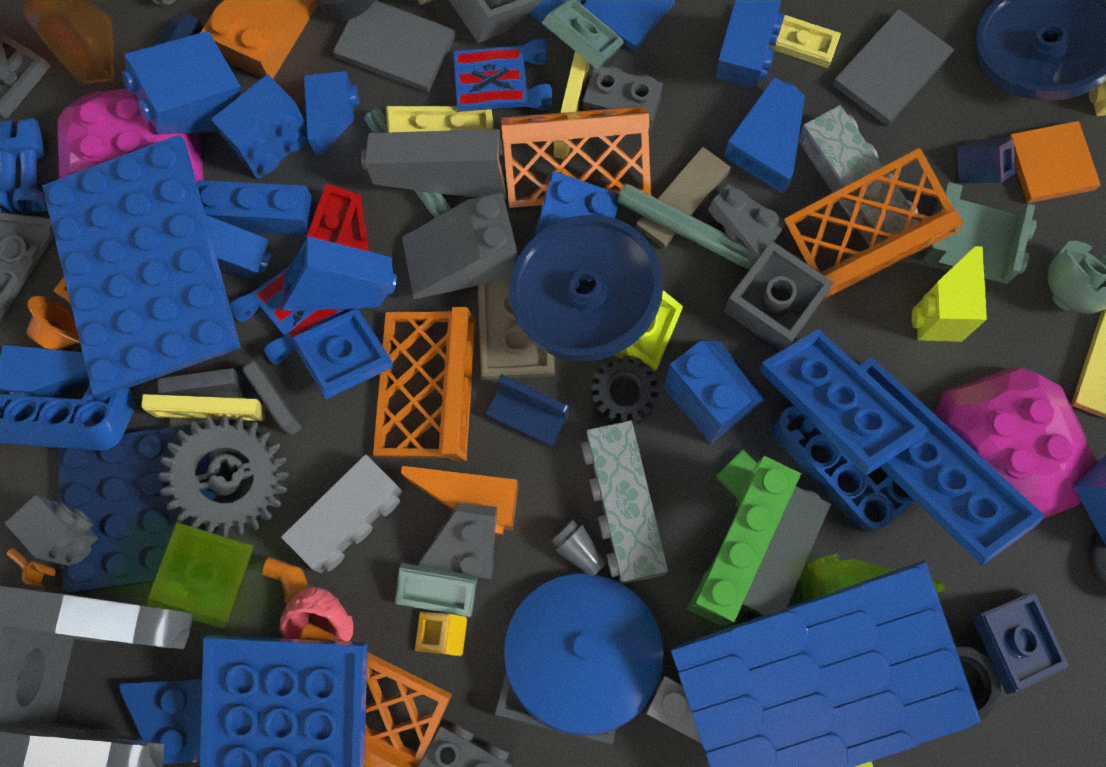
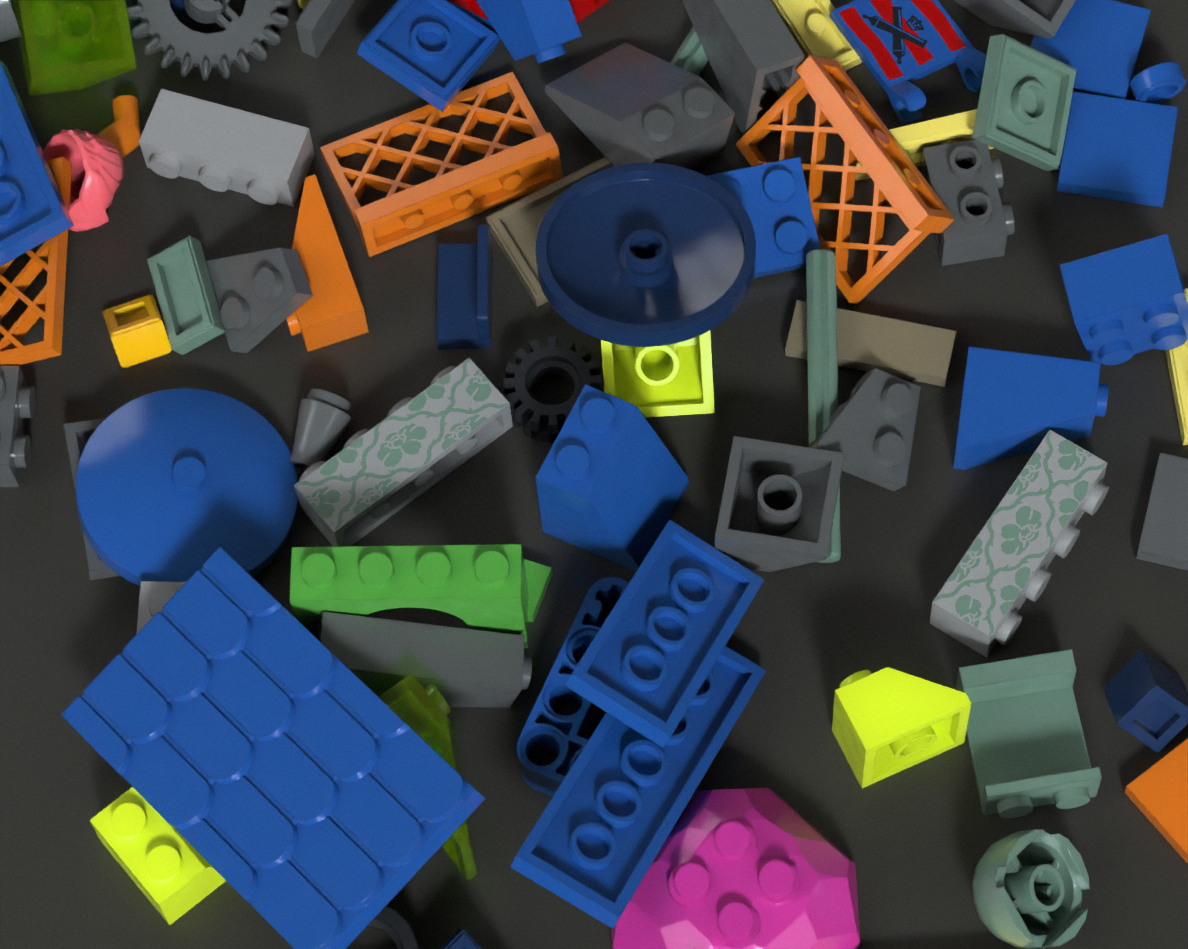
camera: 65 degrees right, 10 degrees down
orange fence [784,148,963,299] -> none

